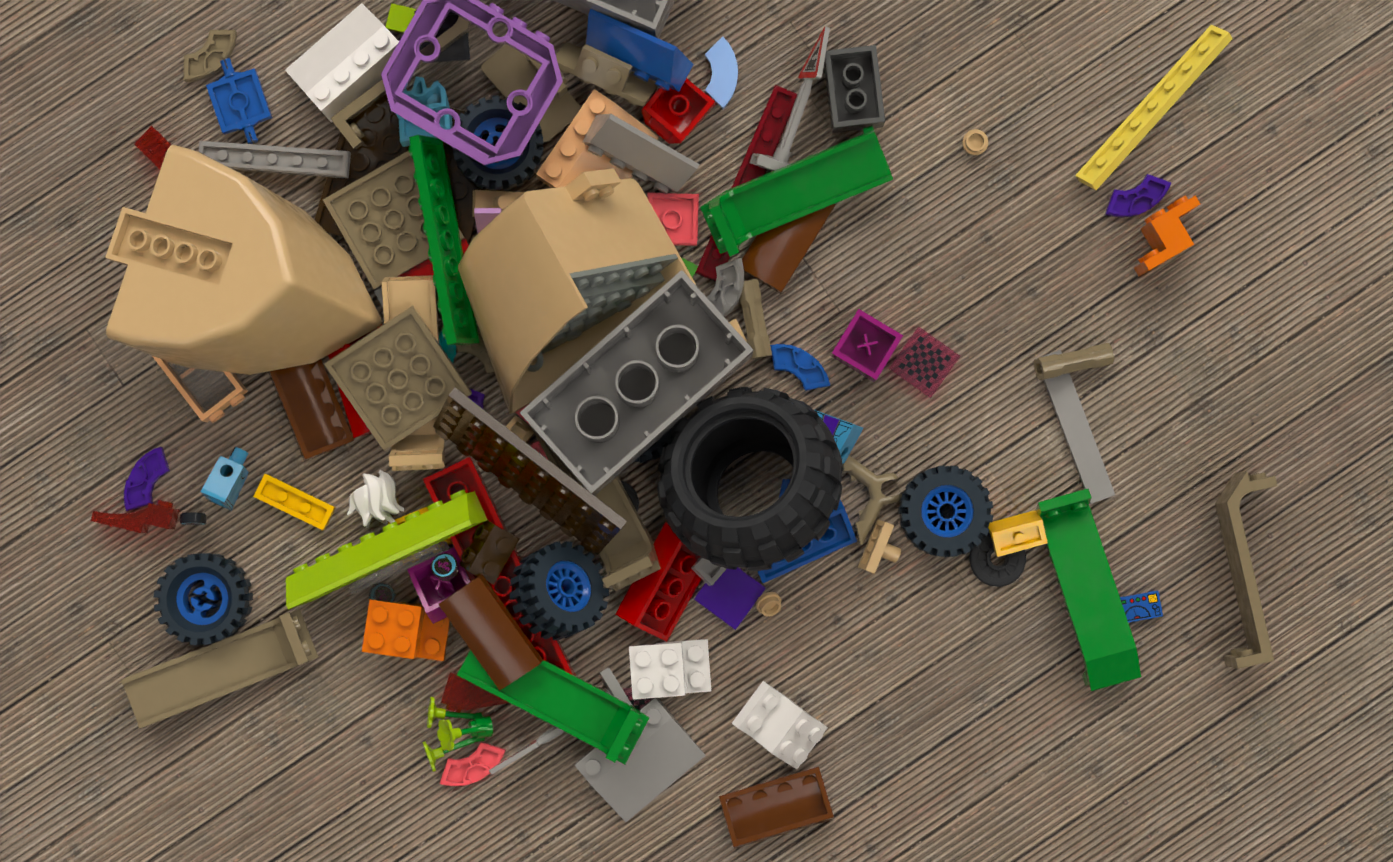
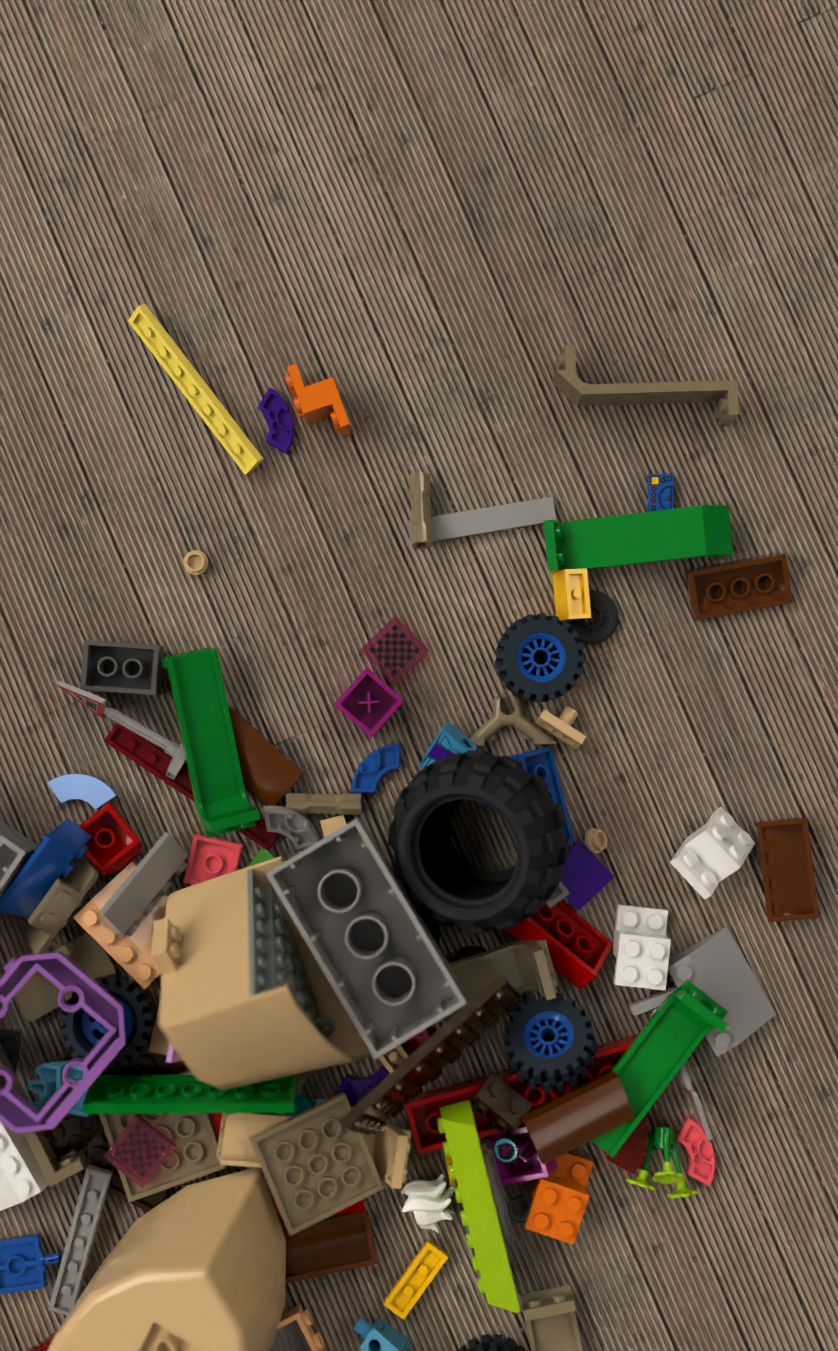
camera: 85 degrees left, 0 degrees up
none -> clear pink tile [103,1113,176,1188]
none -> reddish brown slope [684,552,792,621]

